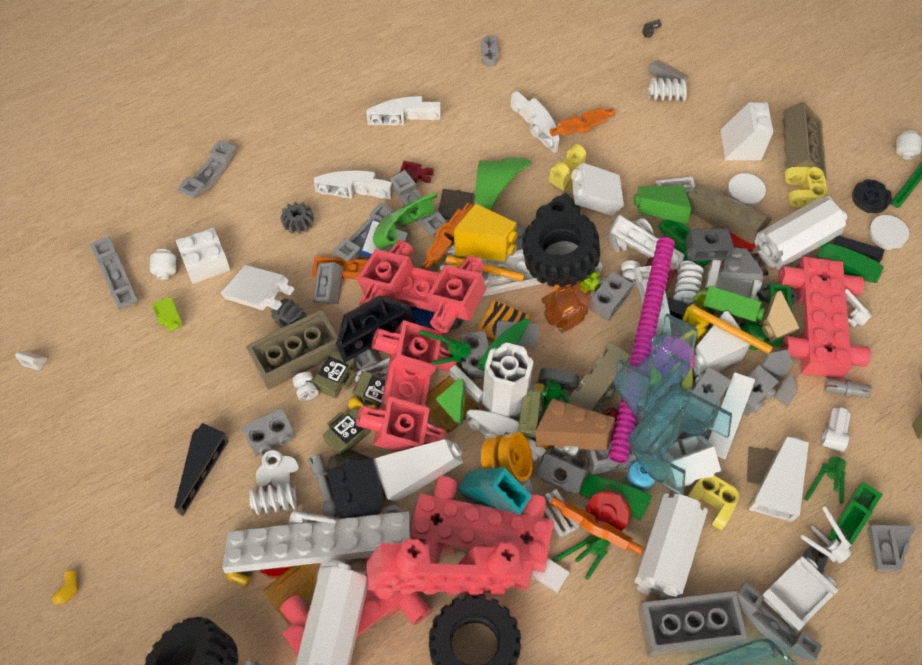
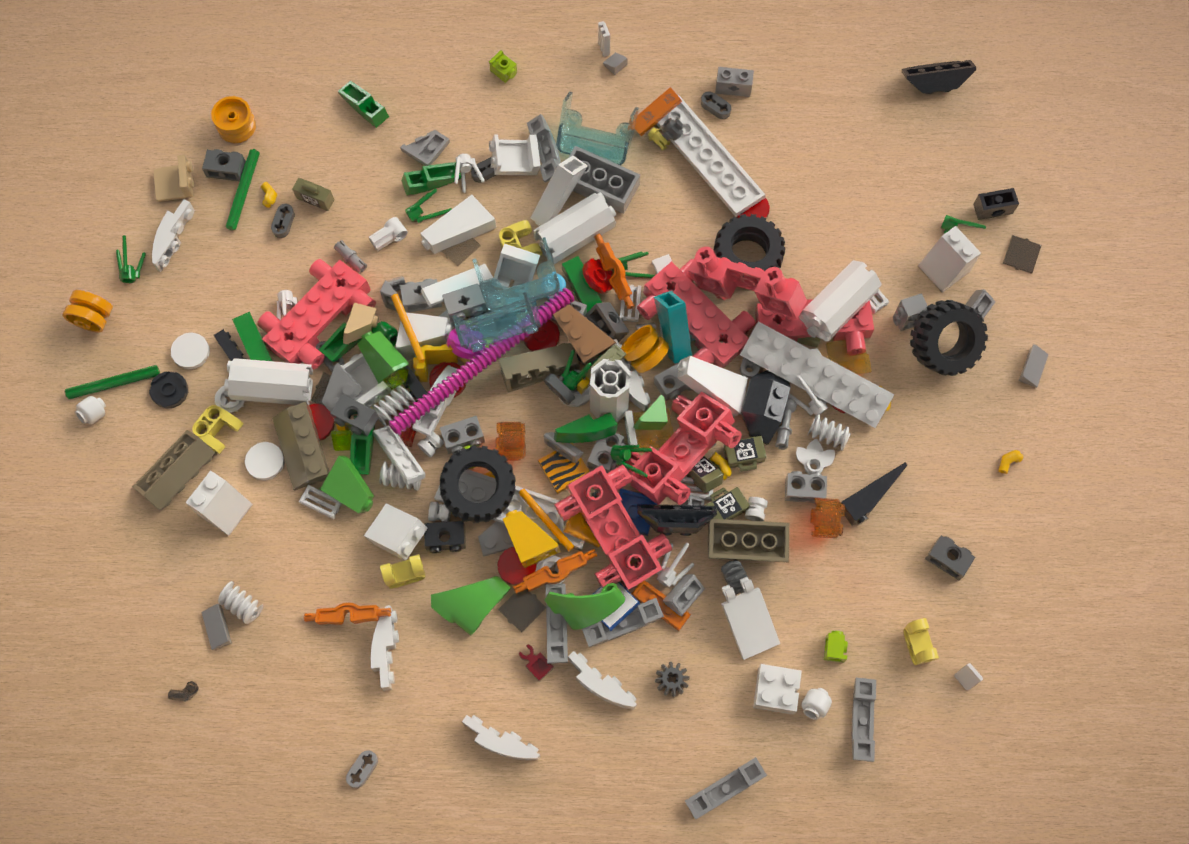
camera: 145 degrees left, 10 degrees up
none -> white slope [531,156,588,226]
none -> light grey brick [654,363,692,401]
none -> white plant [656,543,694,588]
none -> clear orange brick [810,498,845,539]
none -> light yellow piece [903,618,939,665]
none -> dark grey brick [925,535,976,580]

